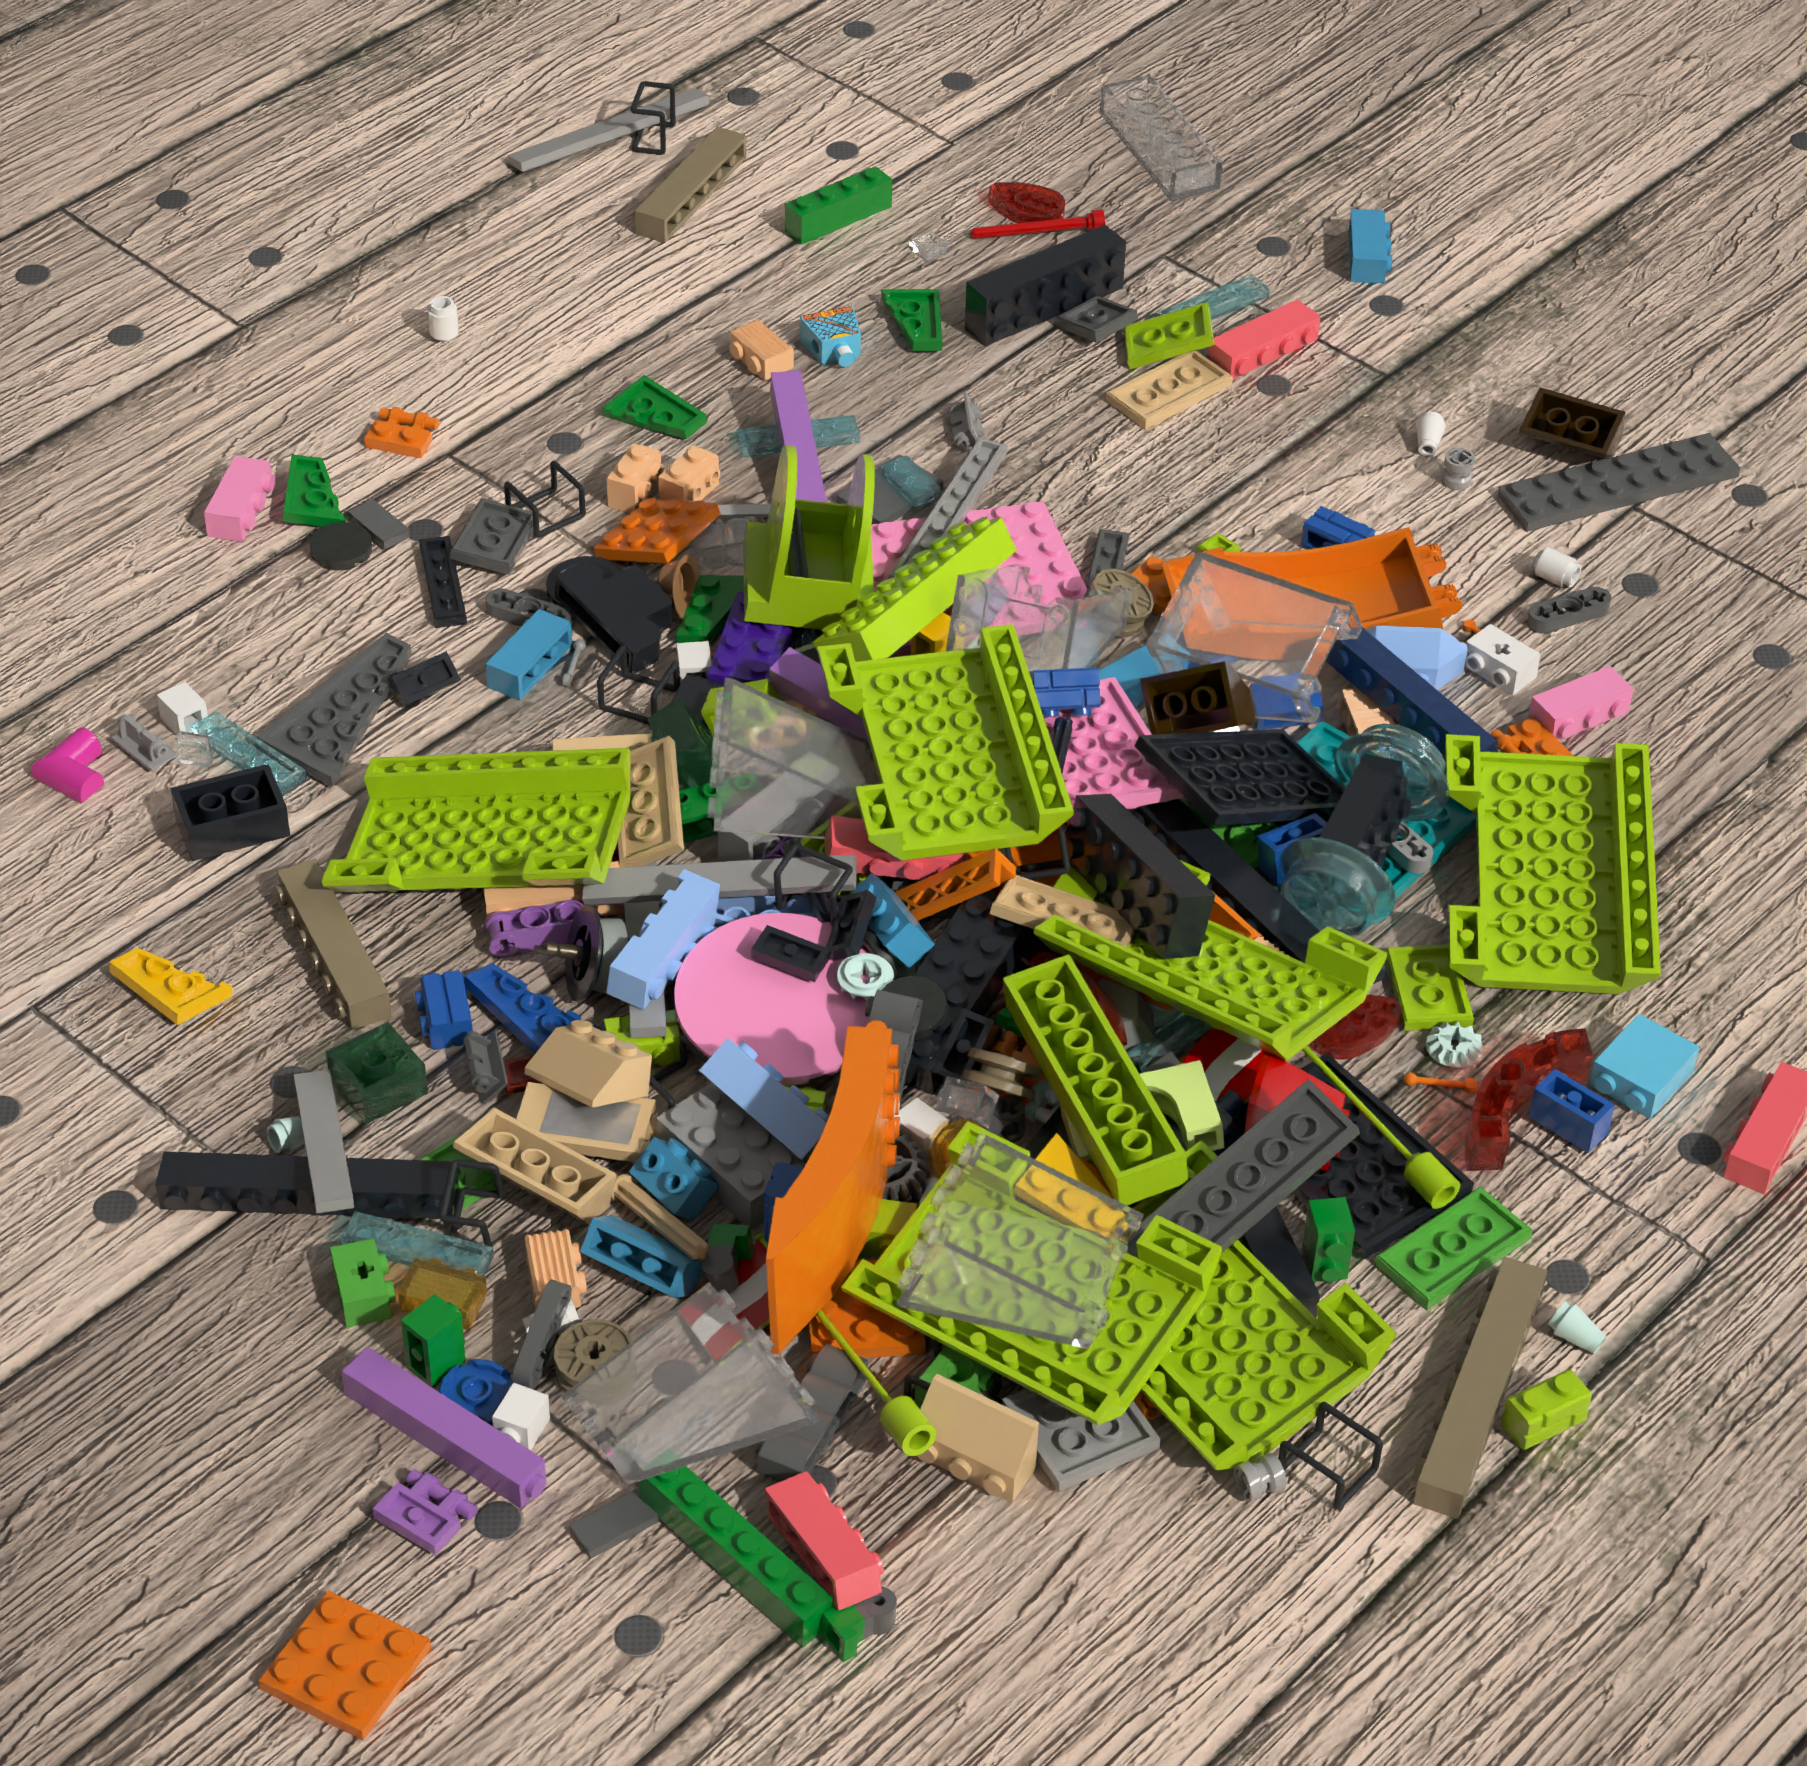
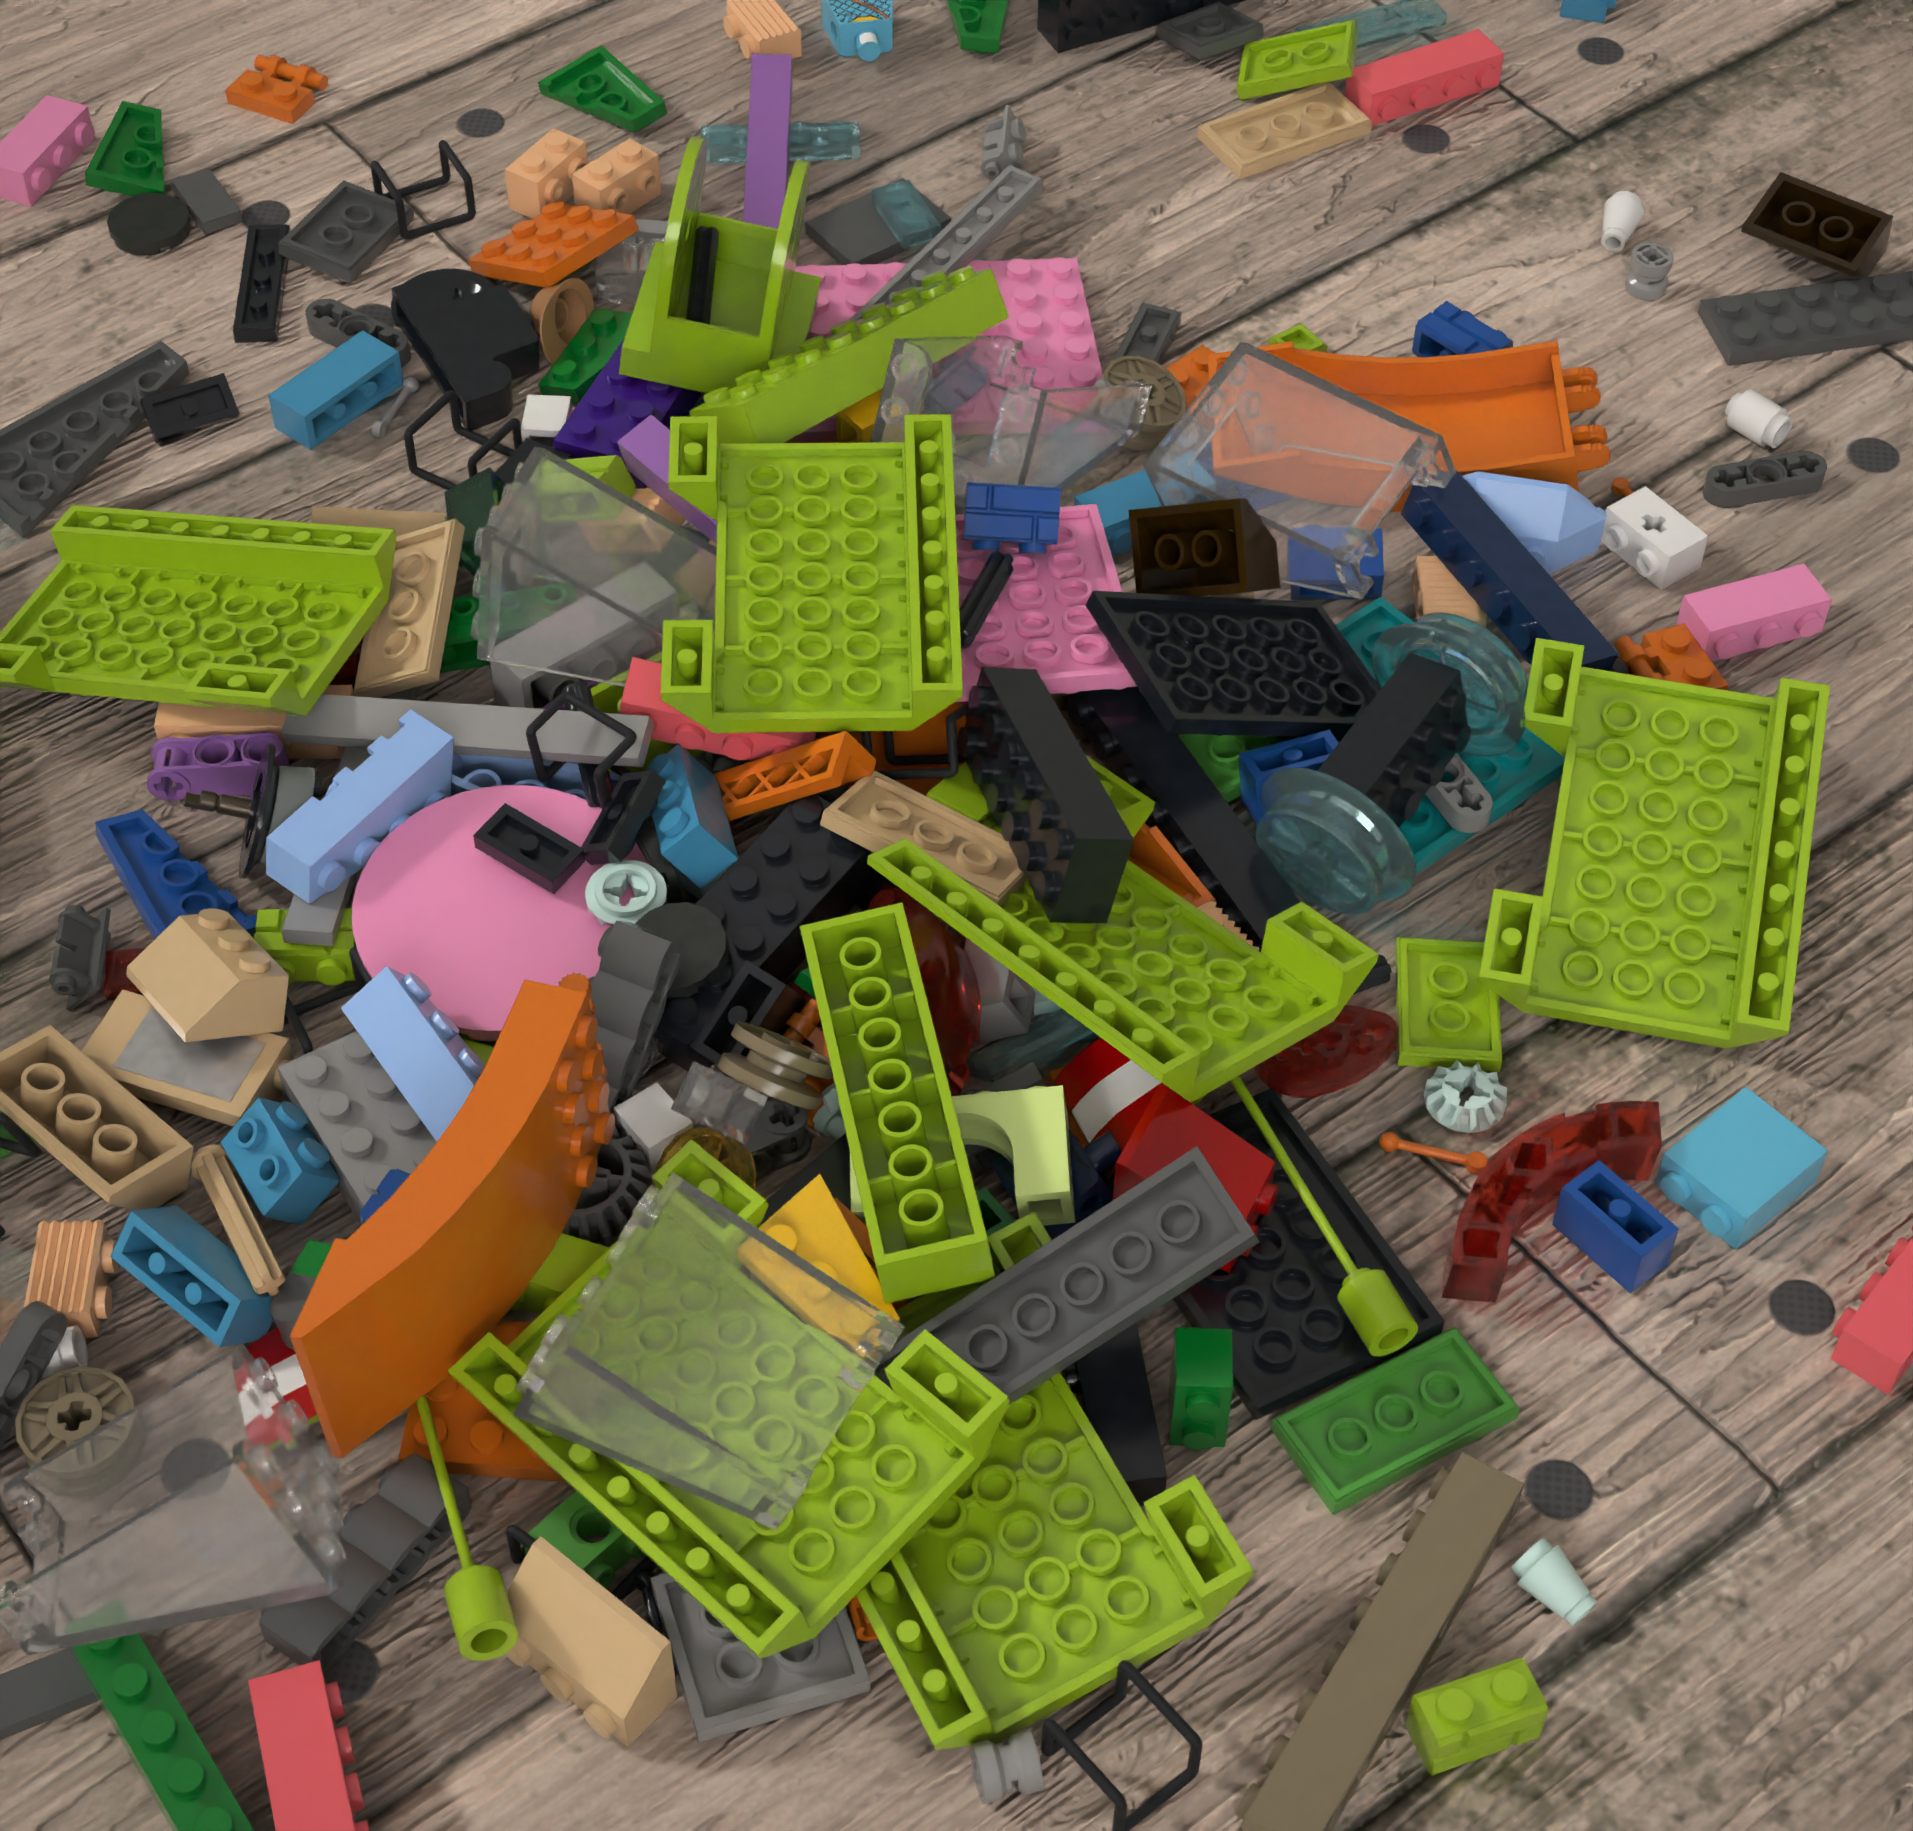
camera: 10 degrees right, 5 degrees up
blue brick [415,970,473,1050] -> none

